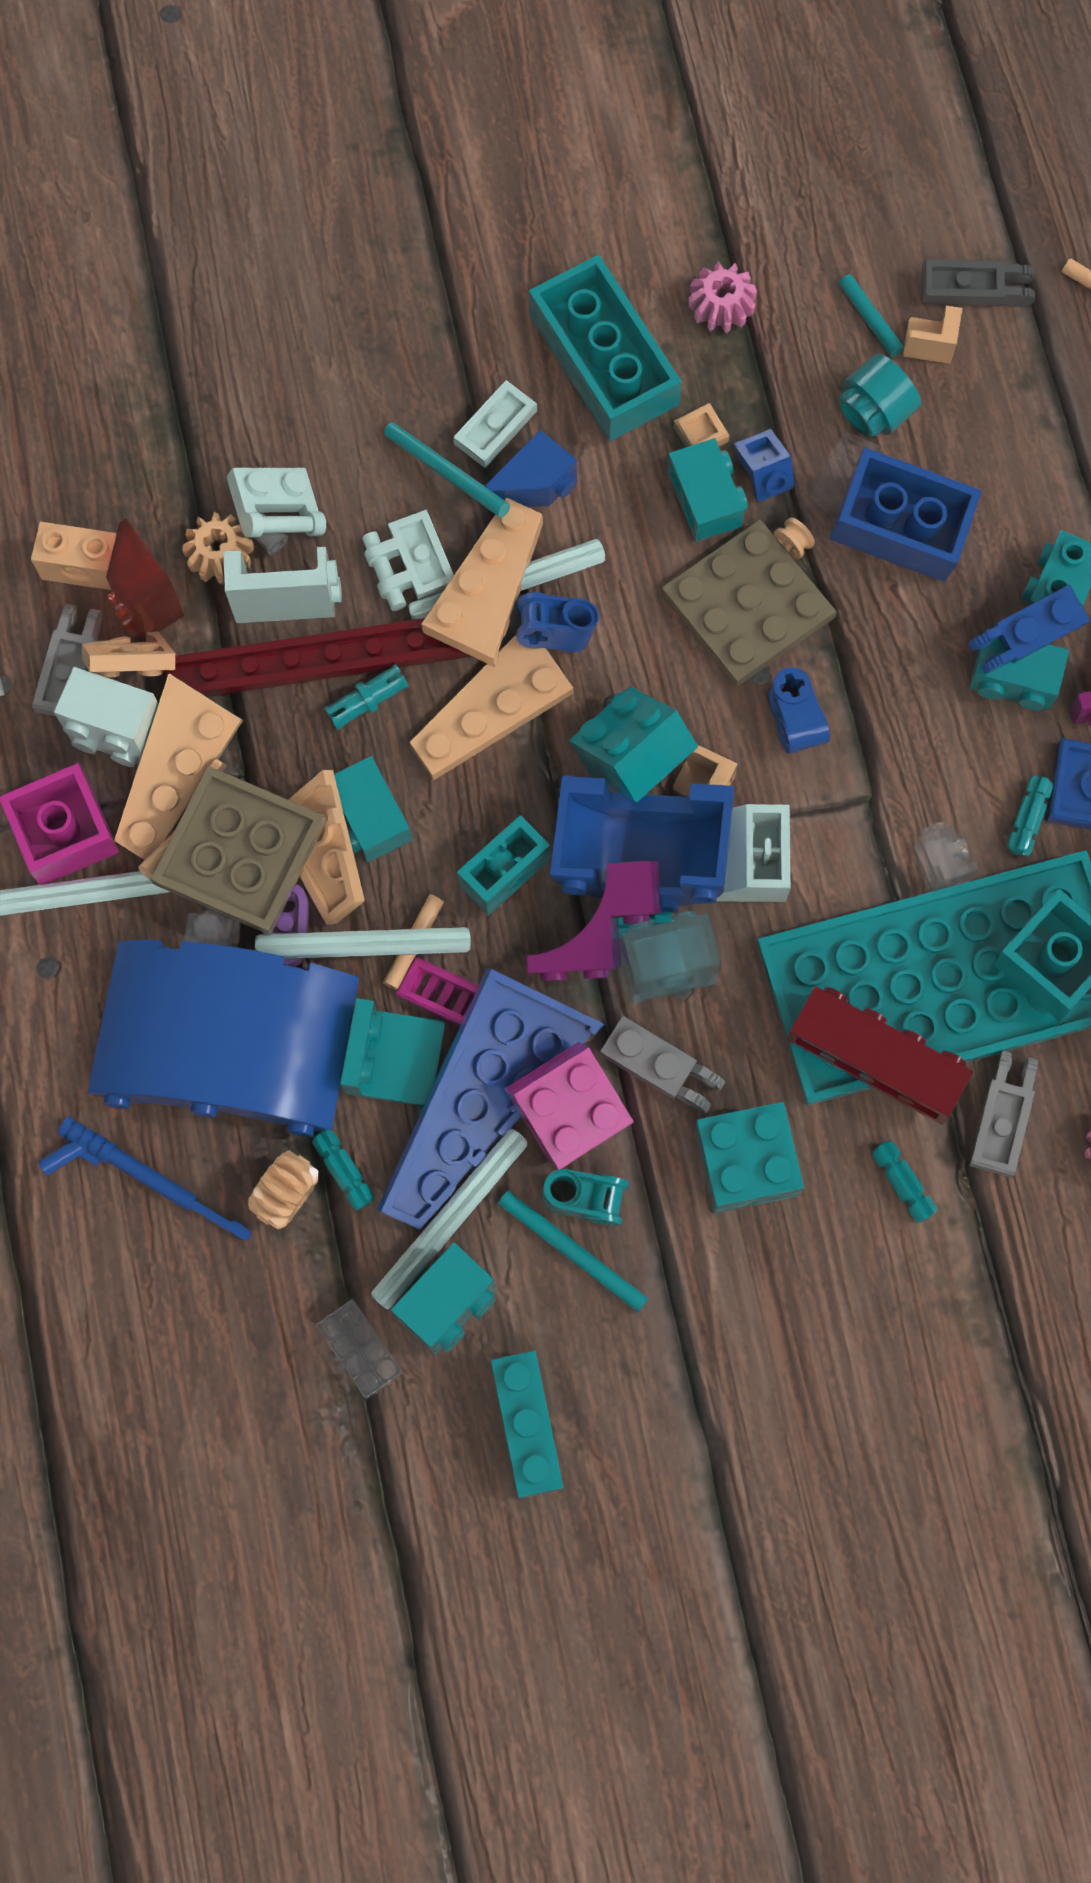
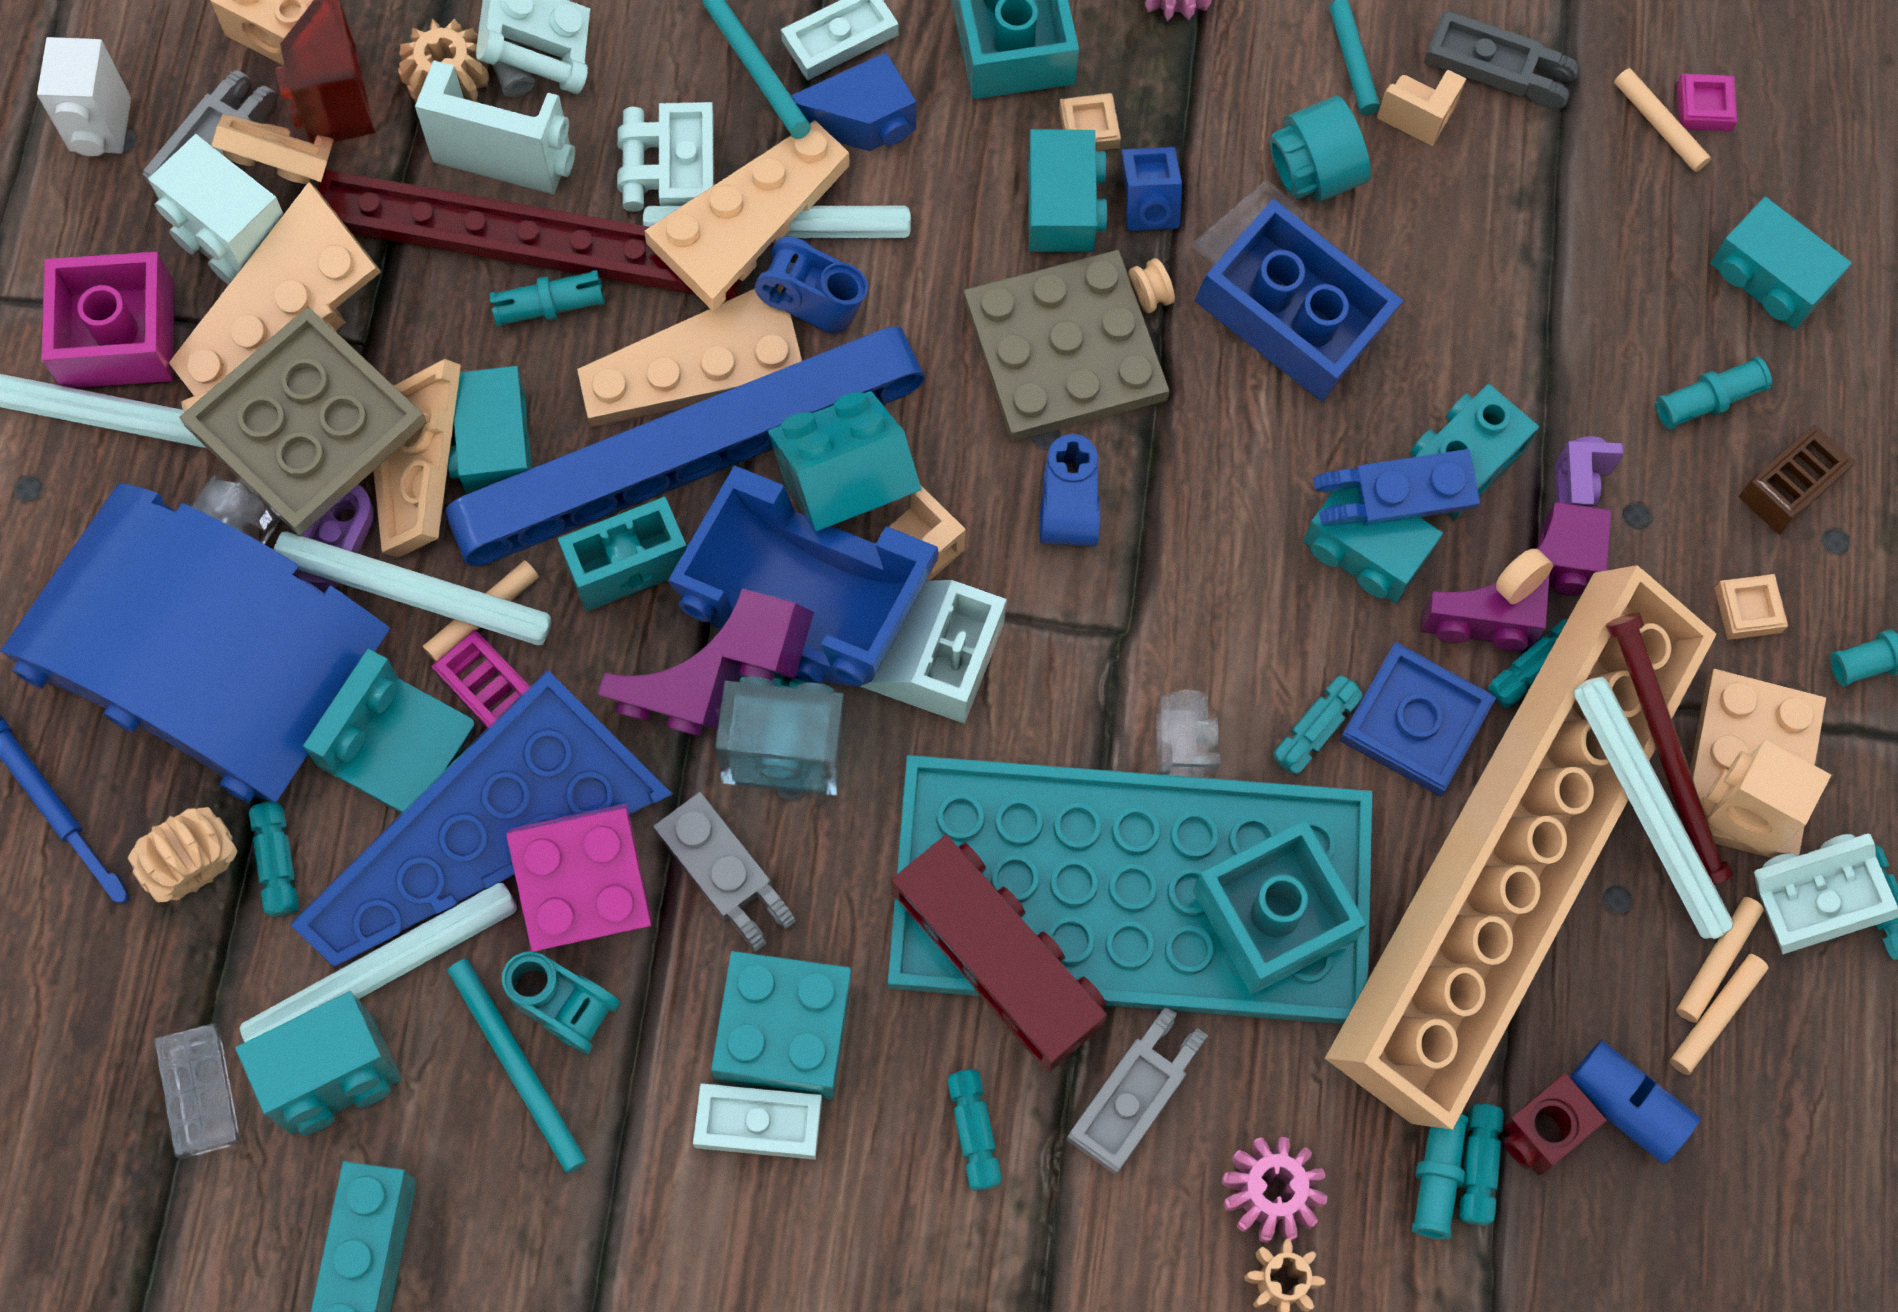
camera: 15 degrees right, 5 degrees down
none -> blue beam [444,327,926,566]
none -> light aqua plate [693,1083,822,1160]

